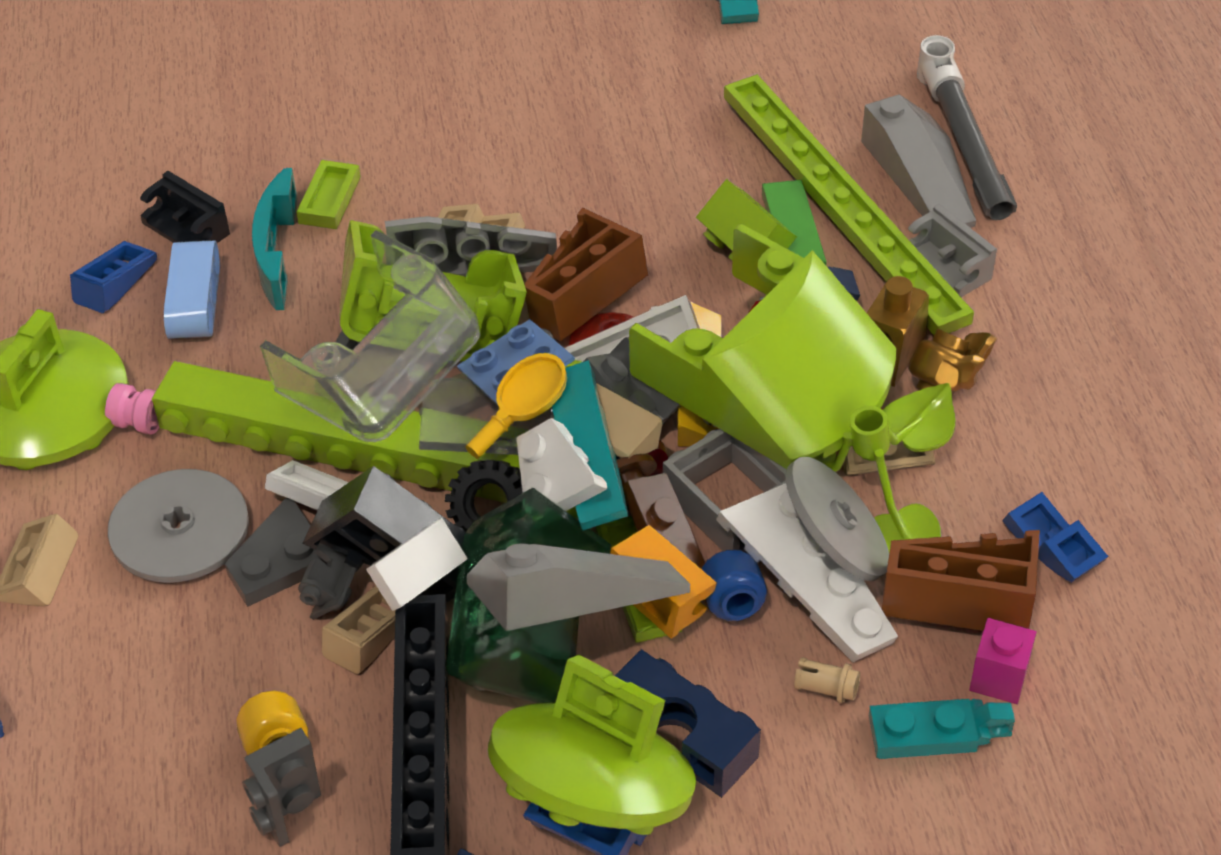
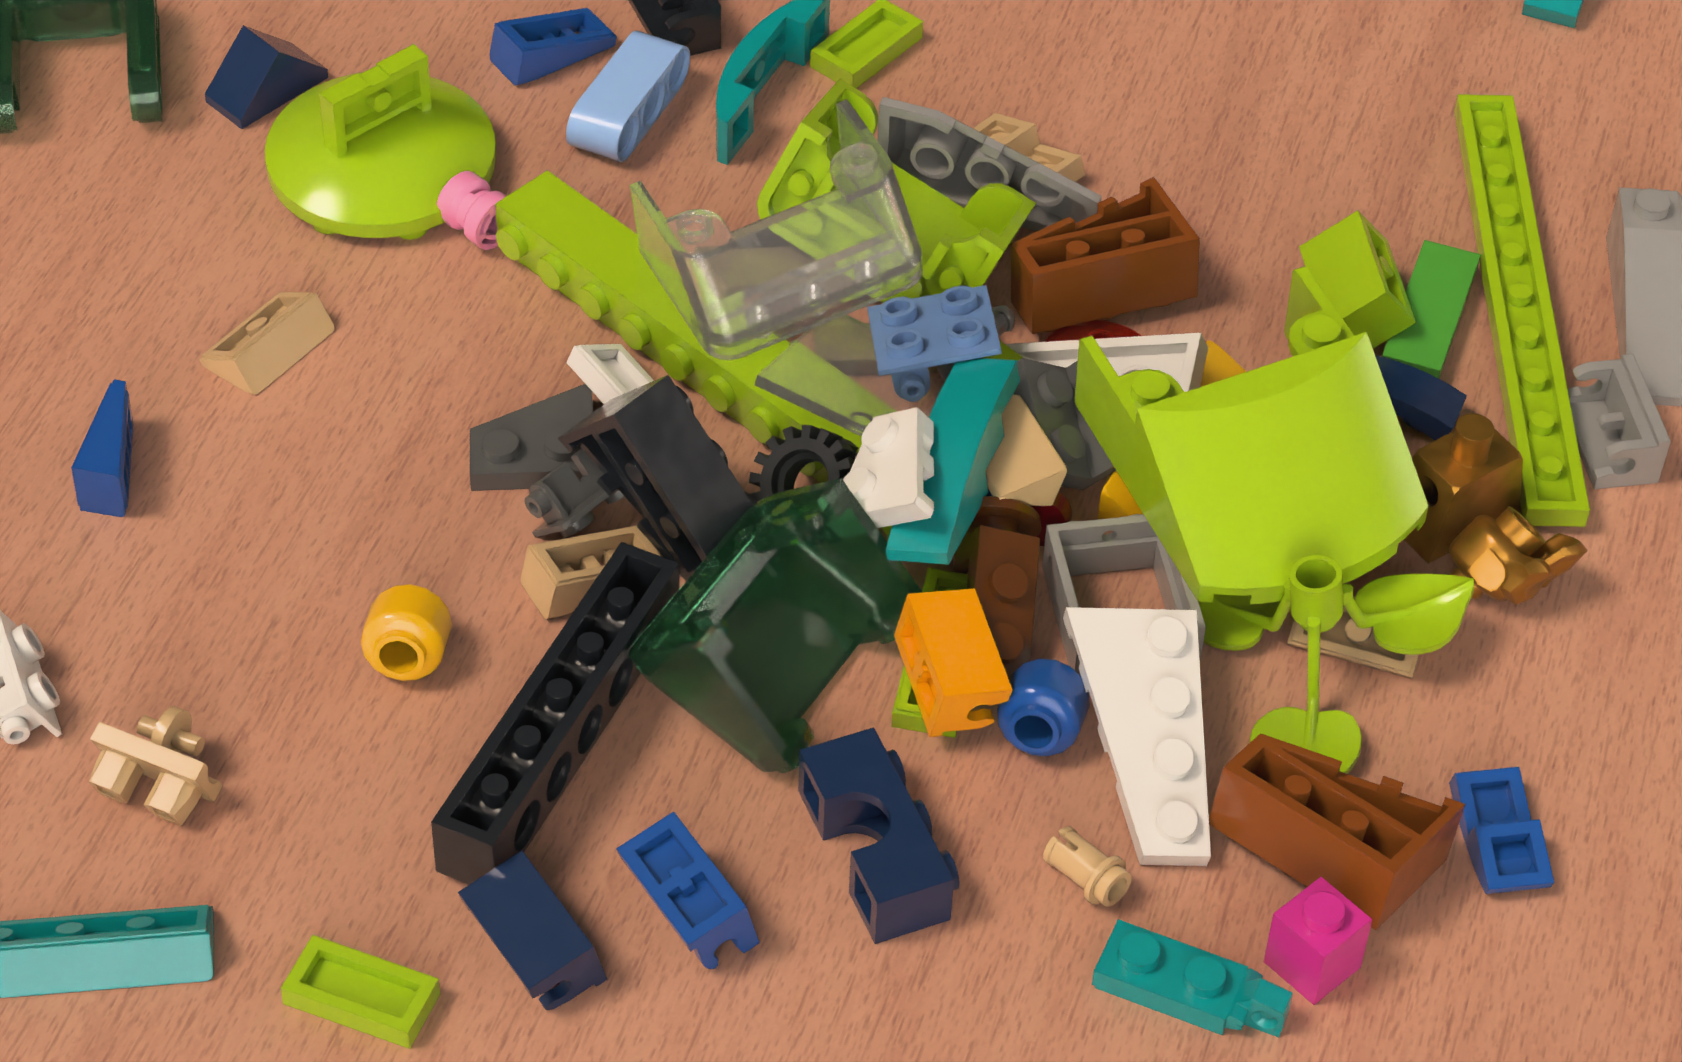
camera: 25 degrees right, 0 degrees up
light grey piece [108,469,249,583] -> none
dark grey bracket [242,728,321,847] -> none
white tile [366,518,468,611] -> none
yellow piece [465,353,567,459] -> none
light grey wedge [467,544,690,631] -> none
lime bracket [488,655,696,835] -> none
light grey piece [785,457,889,581] -> none

